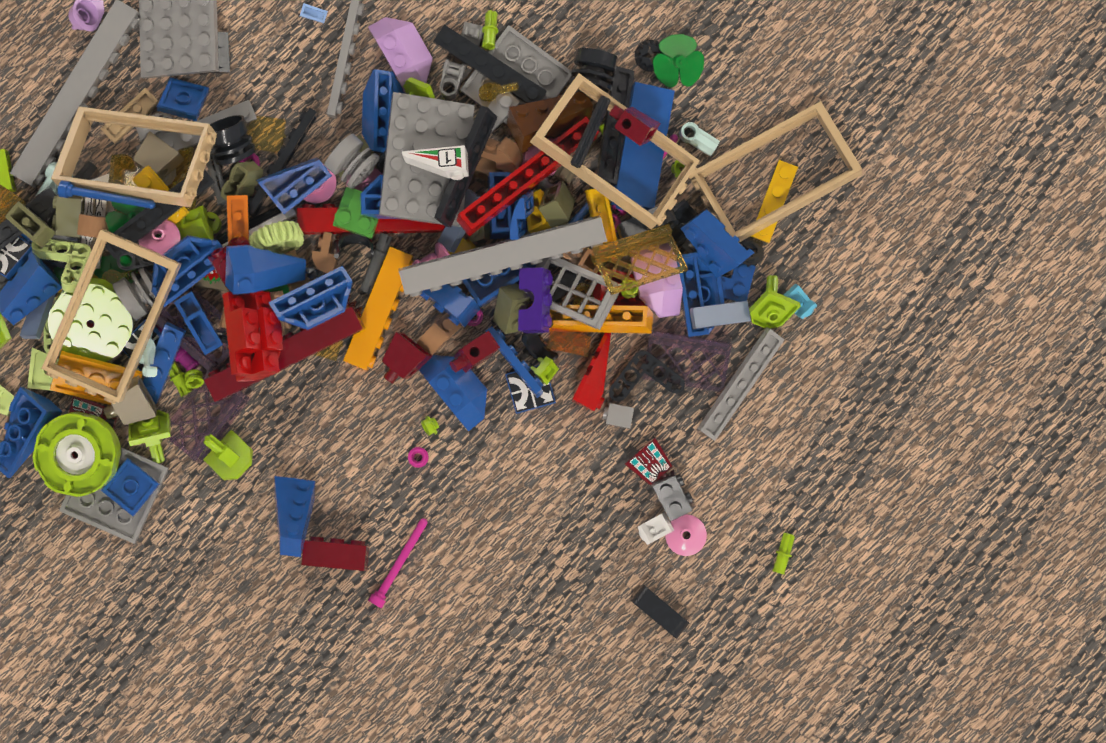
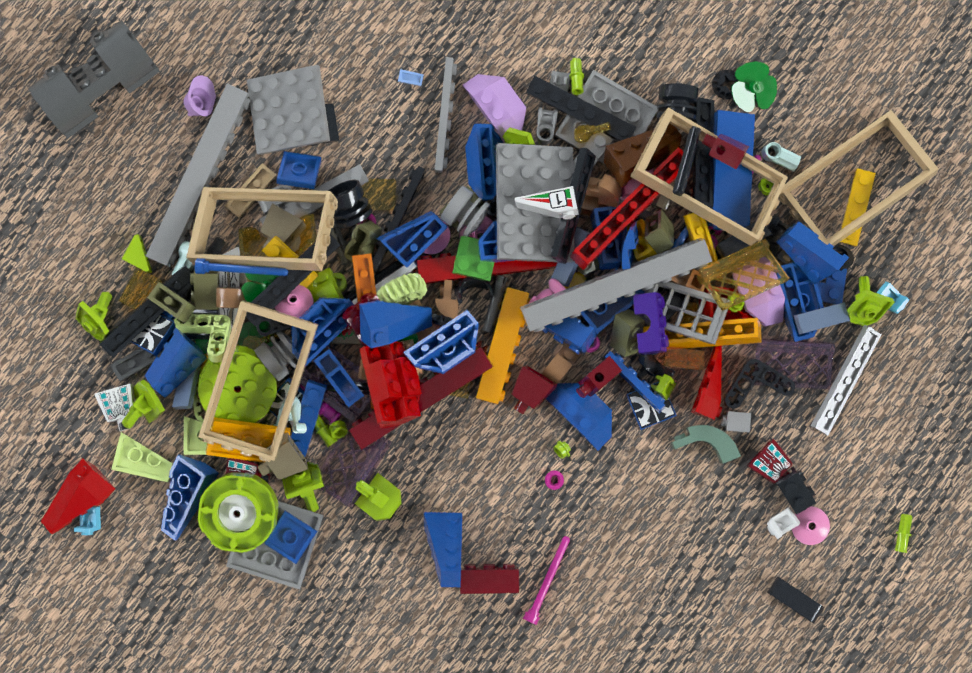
camera: 10 degrees left, 0 degrees up
none -> sand green arch [671,425,741,464]

